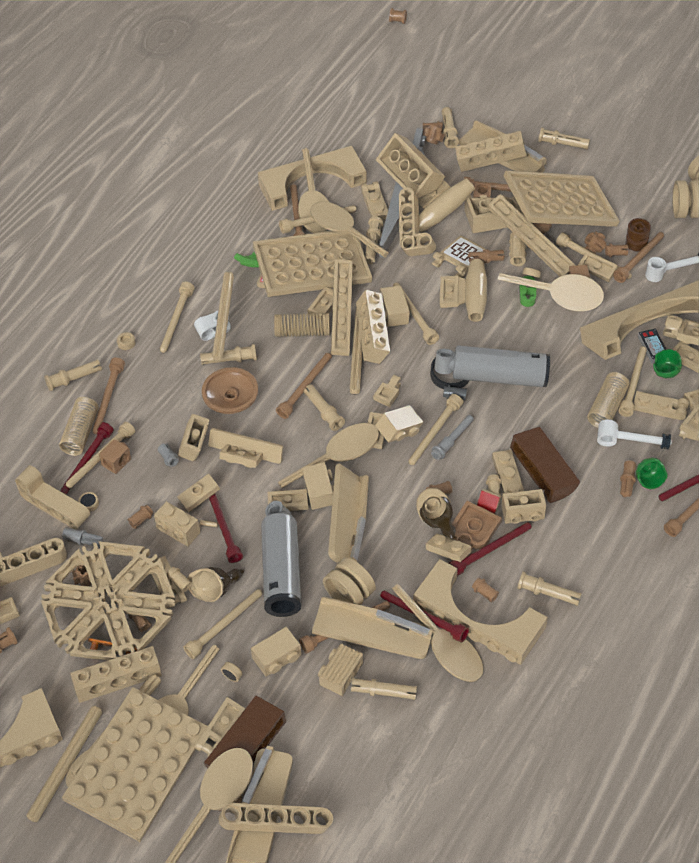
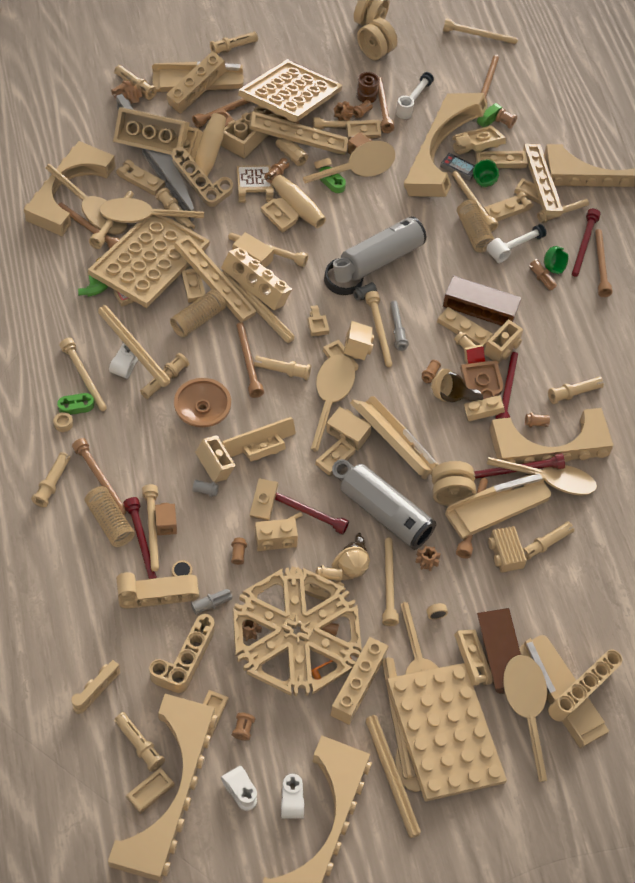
camera: 50 degrees left, 5 degrees up
tan brick [251,627,301,677] -> none
none -> bright green beam [57,393,94,415]
none -> medium nougat gear [415,545,441,571]

